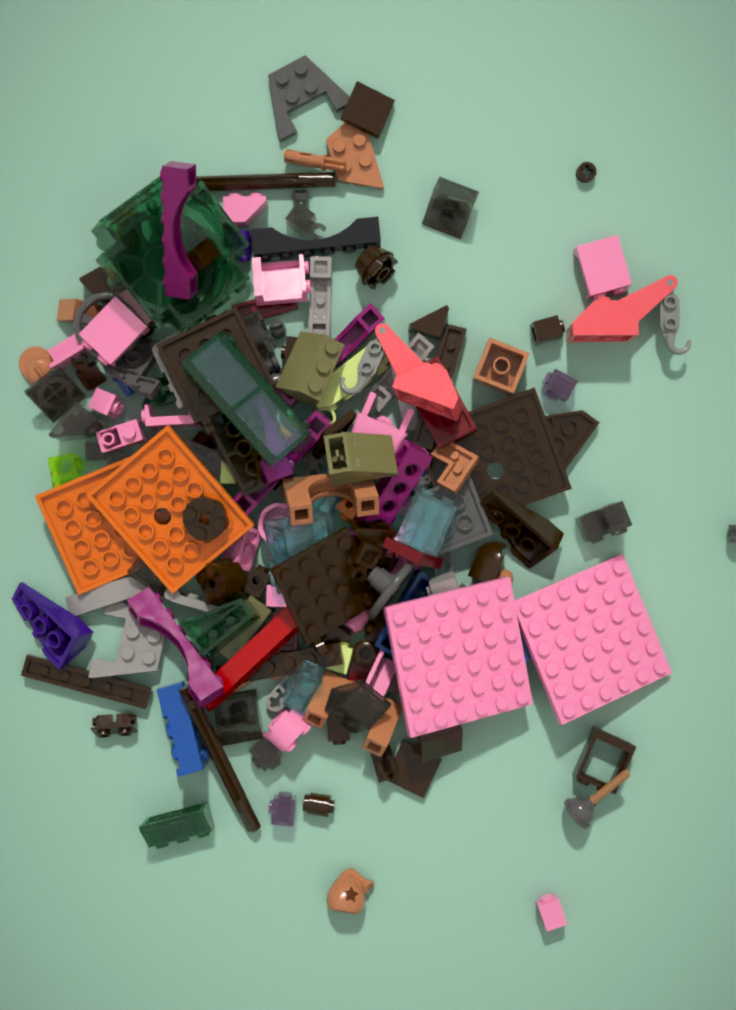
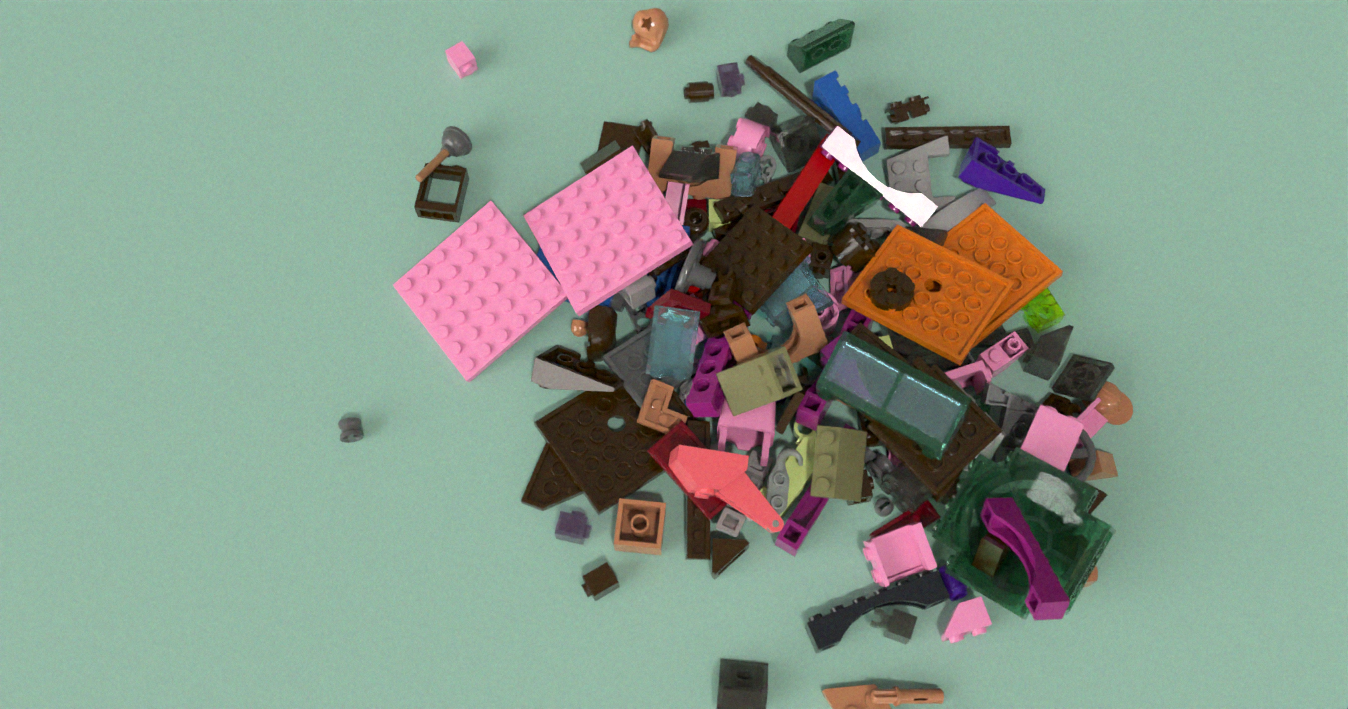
camera: 160 degrees right, 20 degrees down
bright pink slope [88,388,125,420] -> none
dark brown piece [192,172,335,192] -> none
dark grey hinge [292,190,309,206] -> none
light grey slope [308,256,332,337] -> none
dark brown cone [355,246,398,289] -> none
coral slope [566,275,691,355] -> none
bright pink panel [573,235,632,300] -> none
clear smoke brick [575,501,632,544] -> none

